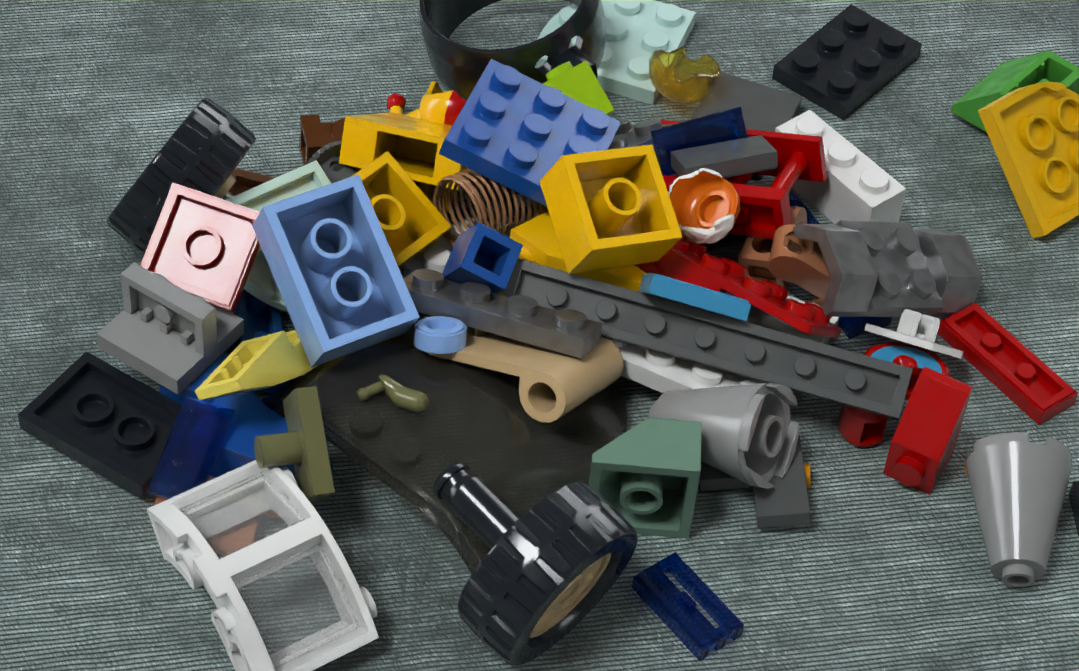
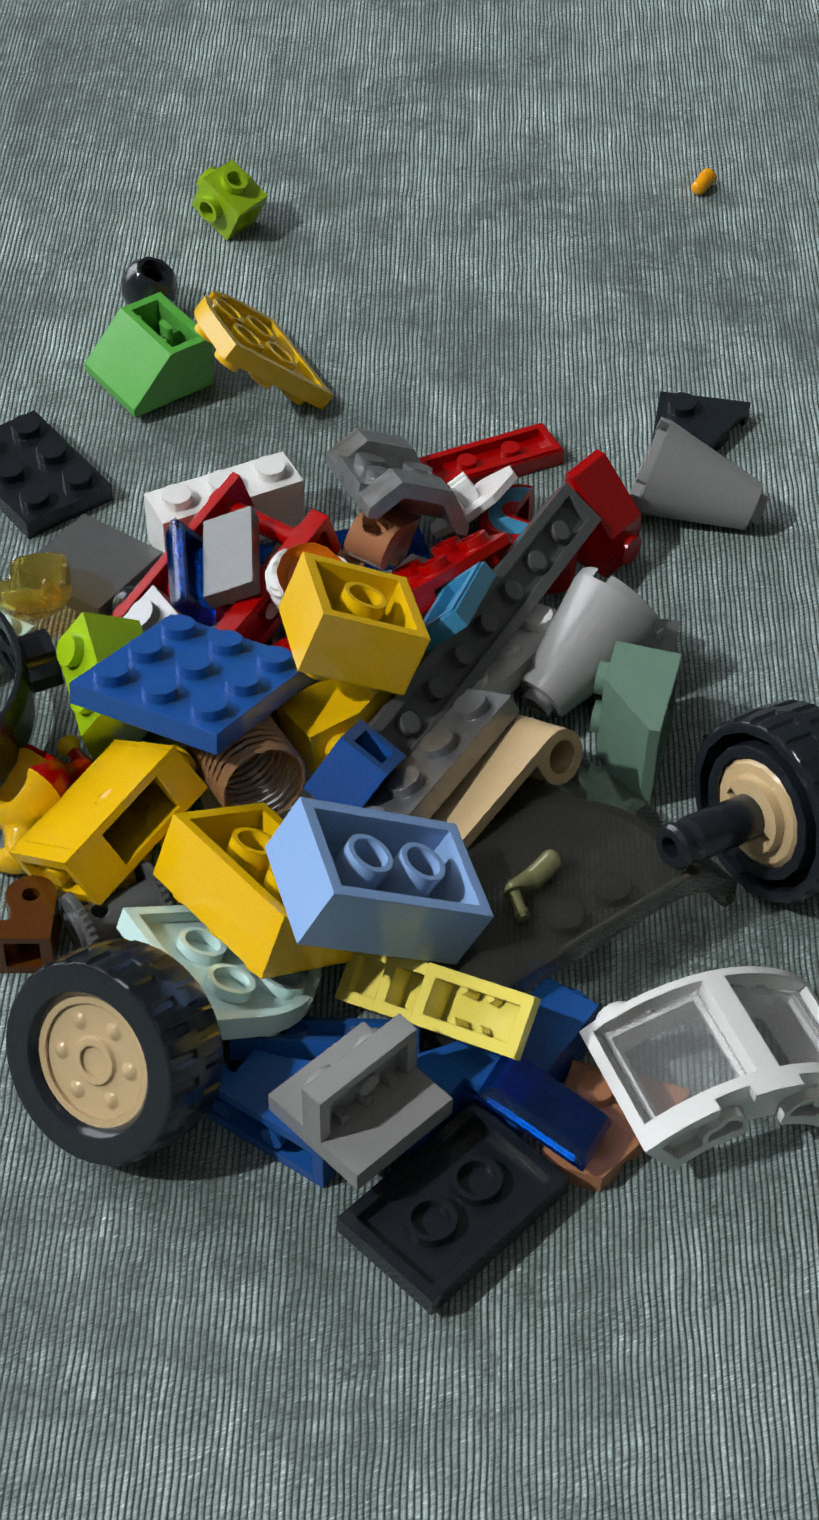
camera: 75 degrees left, 0 degrees up
tile [140,182,260,313] -> none
olive tile [254,386,335,504] -> none
light blue tile [414,316,467,354] -> none

